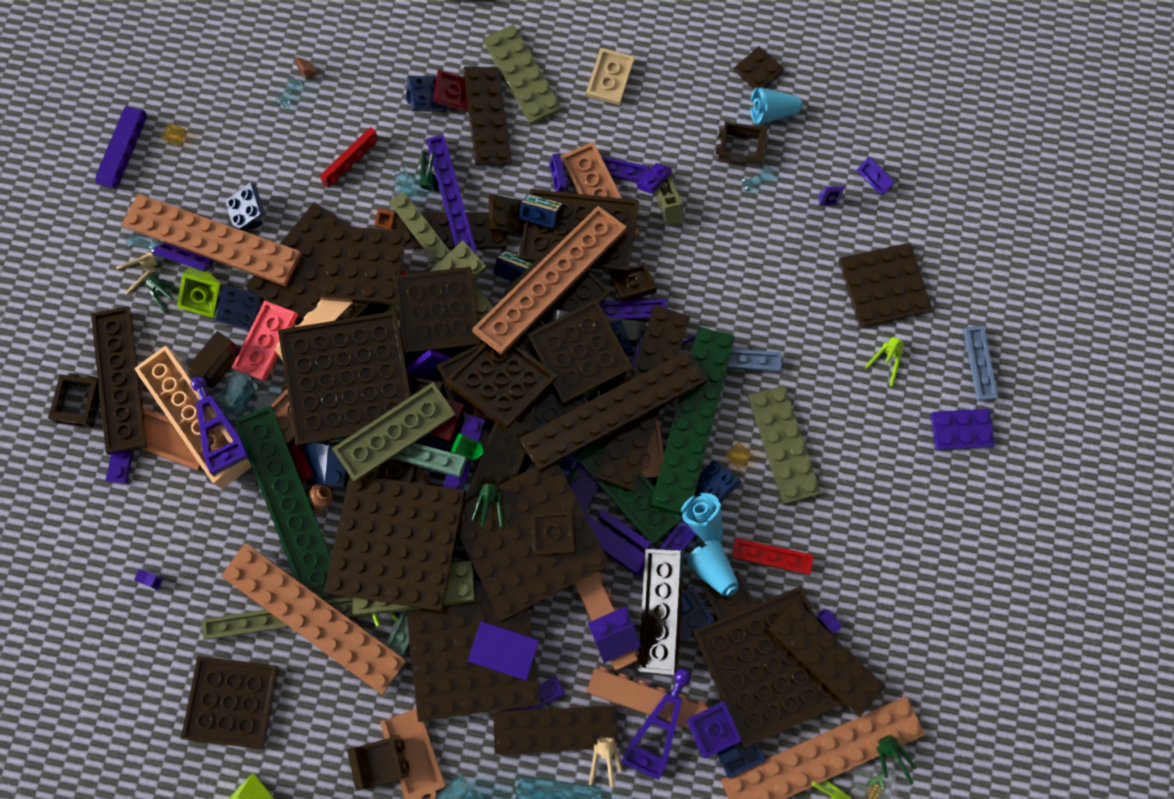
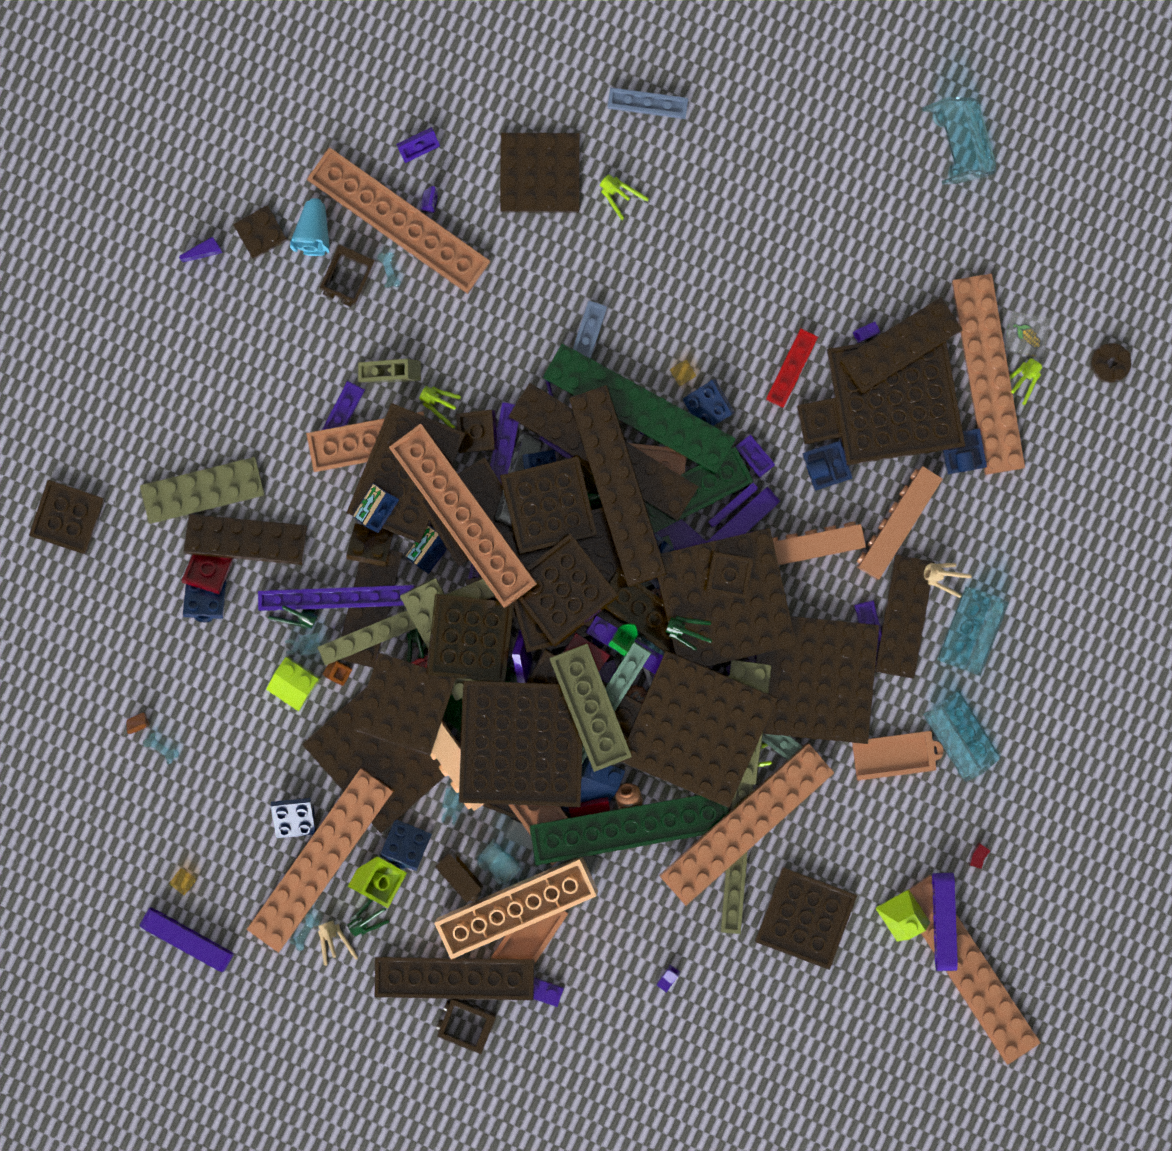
camera: 75 degrees left, 15 degrees up
dark purple tile [153,243,214,271] -> none
dark purple plate [191,376,249,475] -> none
coral tile [232,301,299,382] -> none
red plate [319,127,379,188] -> none
dark brown panel [347,735,410,791] -> none
dark purple tile [468,622,539,680] -> none
dark purple plate [549,154,568,192] -> none
tan plate [586,48,635,105] -> none
dark purple slope [588,607,641,663] -> none
dark purple plate [621,669,691,780] -> none
dark purple plate [637,163,672,194] -> none
plate [638,549,684,675] -> none
medium azure cone [681,493,723,545] -> none
dark purple plate [686,702,742,759] -> none
medium azure cone [687,539,739,596] -> none
olive plate [748,385,821,505] -> none
dark green plant [876,734,917,784] -> none
dark purple plate [930,409,995,451] -> none
none -> dark purple slope [179,237,223,263]
none -> lime slope [266,657,321,712]
none -> nougat plate [307,147,491,294]
none -> lime plant [419,386,461,429]
none -> clear light blue windscreen [922,97,996,185]

